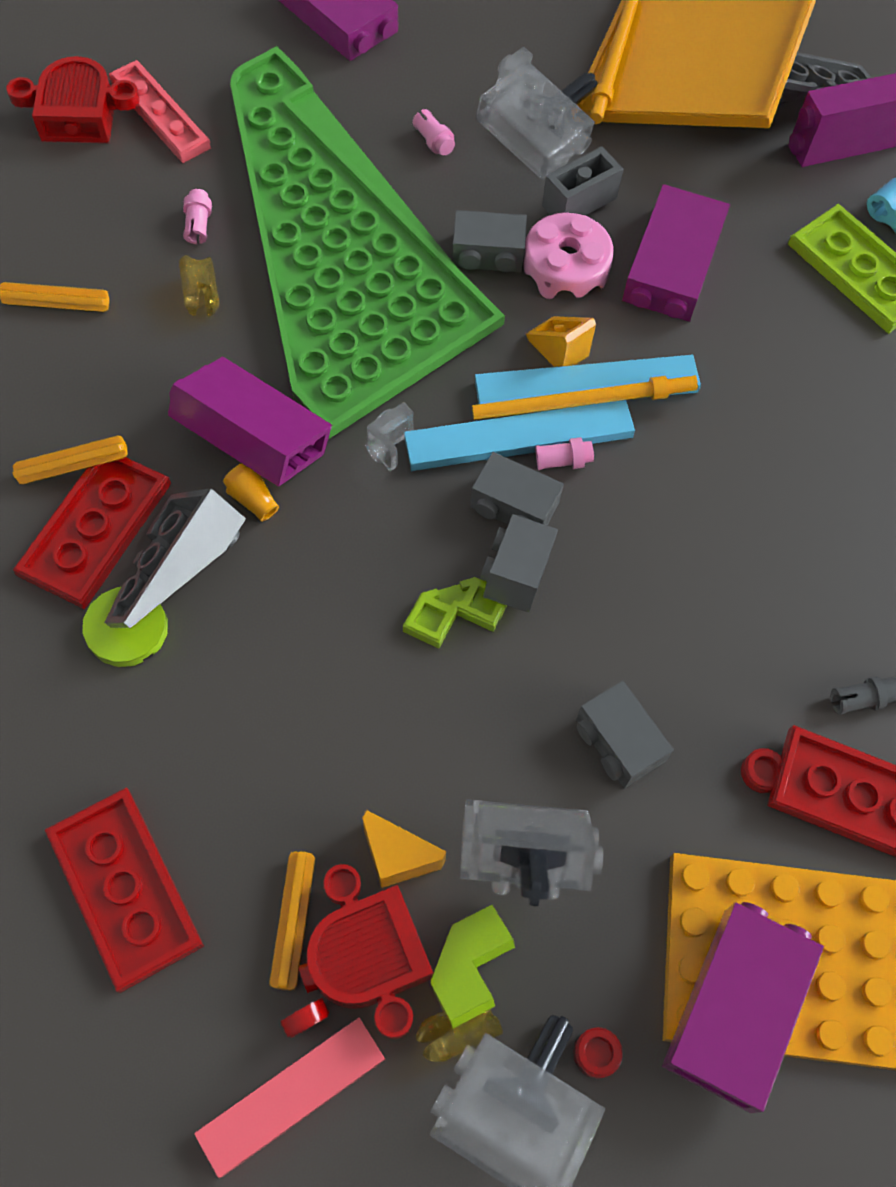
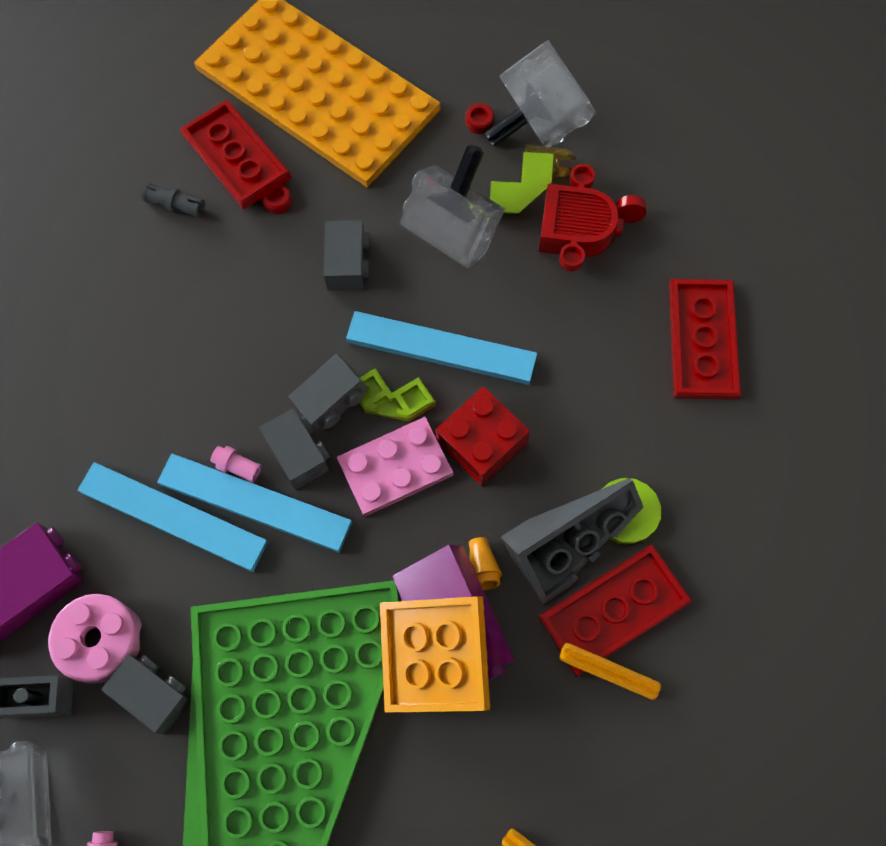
camera: 140 degrees left, 5 degrees up
clear yellow piece [179,255,219,317] -> none
coral tile [194,1017,385,1178] -> none
light orange axle [269,851,315,990] -> none
light orange slope [362,810,447,888] -> none
clear bracket [366,402,414,471] -> none
light orange bar [472,375,698,420] -> none
light orange slope [526,316,596,367] -> none
magenta brick [662,902,824,1114] -> none
none -> bright pink plate [337,417,453,517]
none -> medium azure tile [346,311,537,385]
none -> light orange plate [380,596,490,712]
none -> red piece [435,386,530,487]

